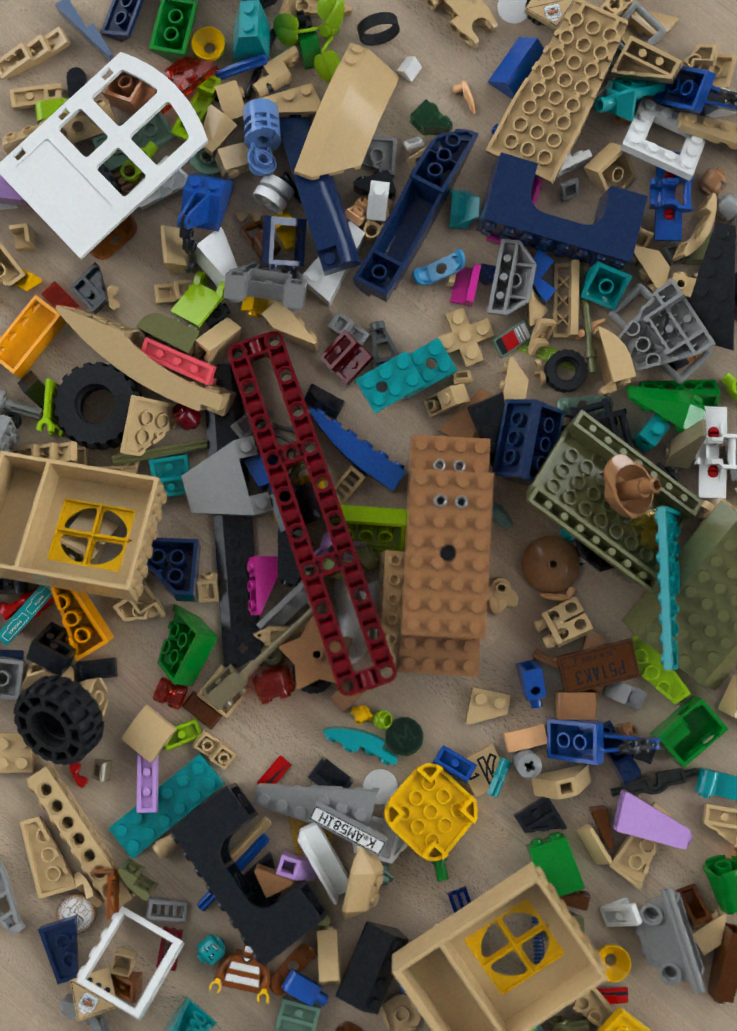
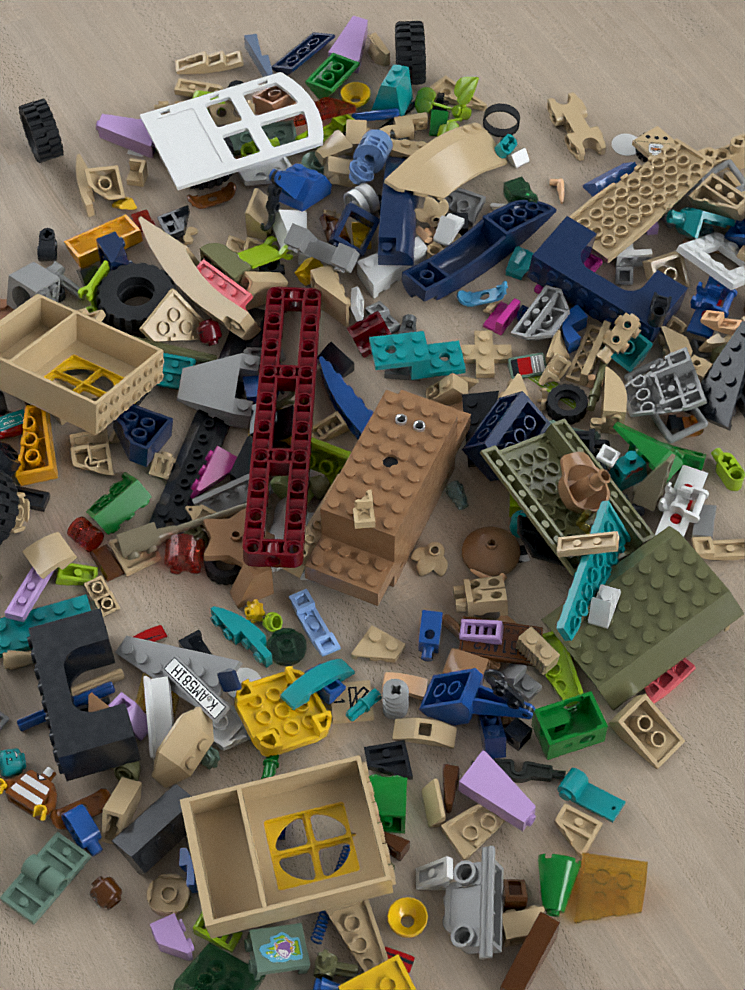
camera: 20 degrees right, 30 degrees down
none -> dark blue slope [96,232,133,271]
none -> dark blue slope [217,668,242,692]
none -> teal slope [280,659,355,710]
none -> light blue slope [289,589,341,657]
none -> white tile [350,287,364,322]
none -> tan slope [353,490,375,529]
none -> tan plate [415,196,449,227]
none -> lavender slope [459,619,504,645]
none -> teal beam [495,134,517,158]
none -> tan brick [516,627,560,675]
none -> tan tile [557,531,619,557]
none -> white slope [588,584,621,629]
none -> tan brick [596,313,641,364]
none -> white slope [596,444,621,468]
none -> black piece [647,292,672,328]
none -> light nougat slope [700,310,742,335]

